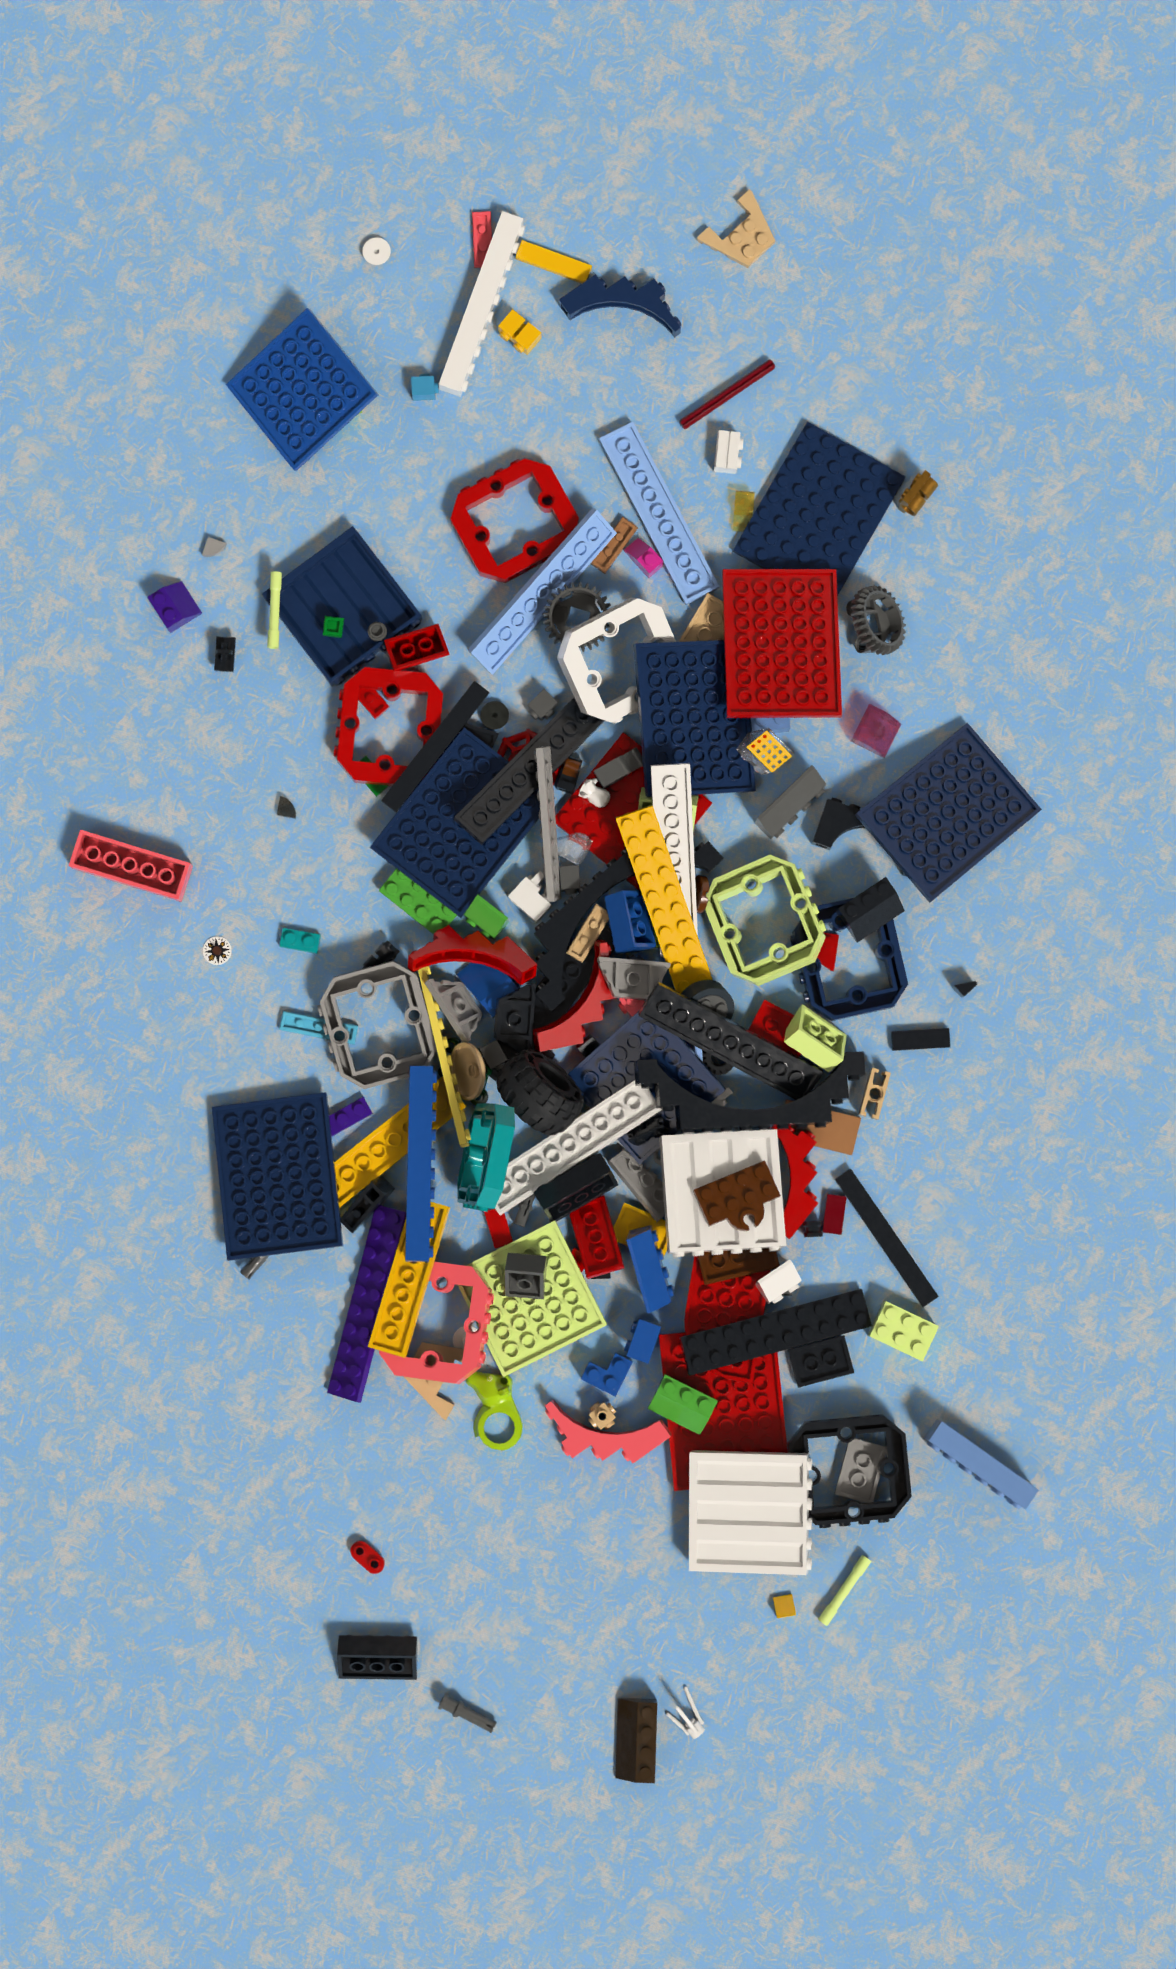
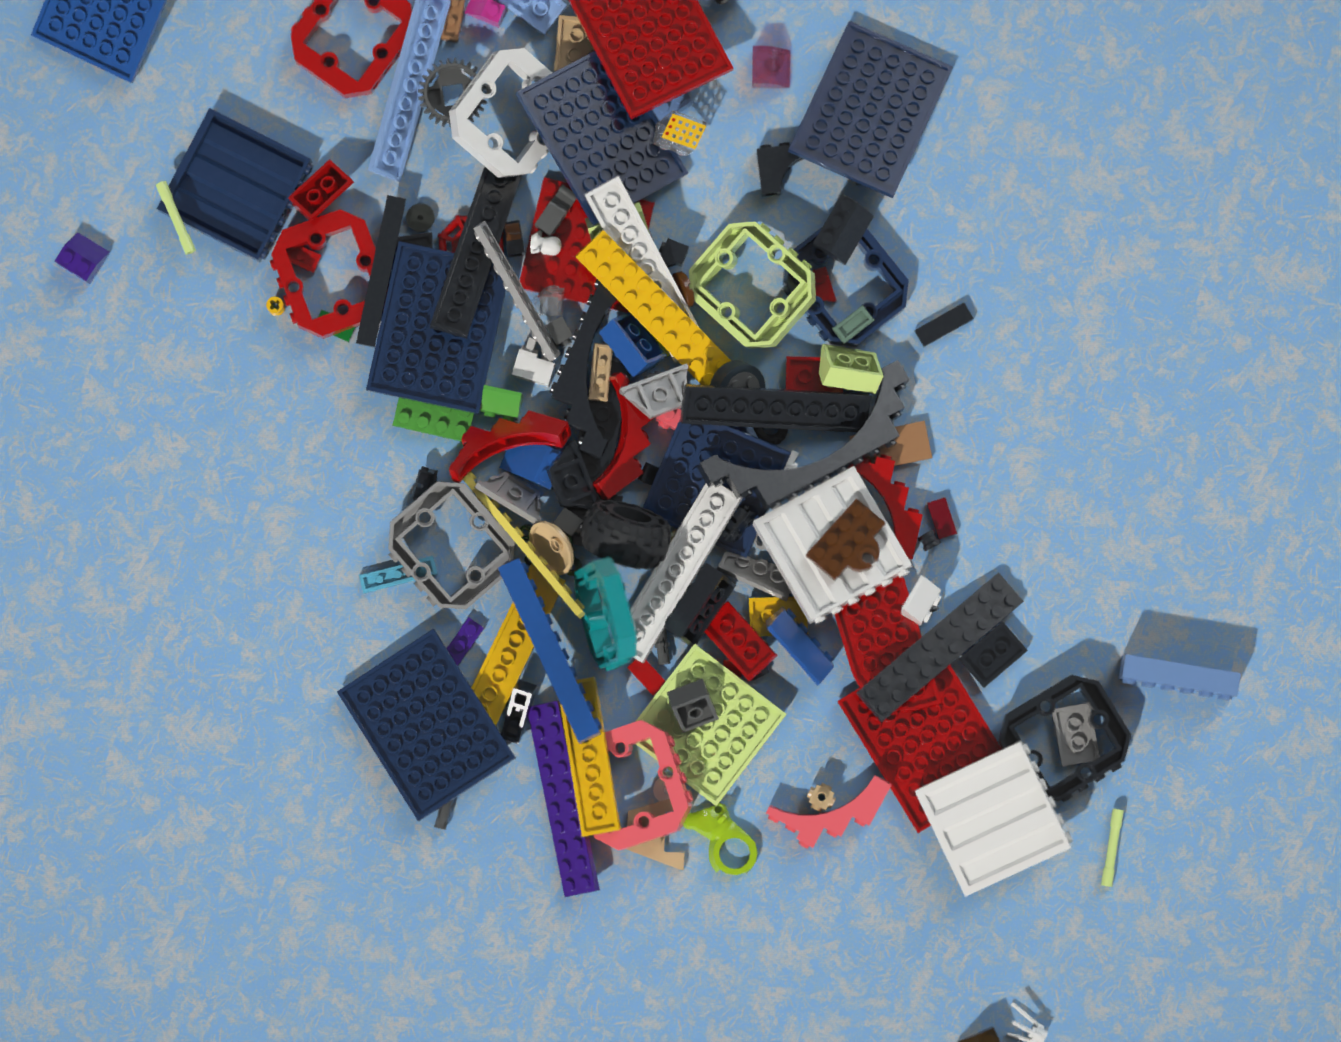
camera: 20 degrees left, 0 degrees up
coral brick [69,830,193,902] -> none
light grey tile [202,537,227,557] -> none
piece [203,936,232,965] -> none
black hips [214,636,236,672] -> none
clear smoke tile [277,796,296,819] -> none
teal plate [279,928,321,954] -> none
green tile [323,616,344,638] -> none
red plate [350,1540,385,1574] -> none
dark grey plate [368,622,387,641] -> none
dark grey brick [528,689,558,721] -> none
blue brick [581,1352,633,1397] -> none
blue brick [624,1318,661,1364] -> none
bright green slope [647,1373,718,1435] -> none
reddish brown tile [697,1248,780,1285] -> none
dark grey slope [755,765,826,840] -> none
yellow slope [773,1594,796,1618] -> none
black tile [834,1169,939,1307] -> none
tan piece [858,1068,891,1120] -> none
yellowish green brick [867,1301,939,1362] -> none
black slope [952,981,977,997] -> none
none -> yellow bush [266,296,285,316]
none -> sand green tile [832,305,874,344]

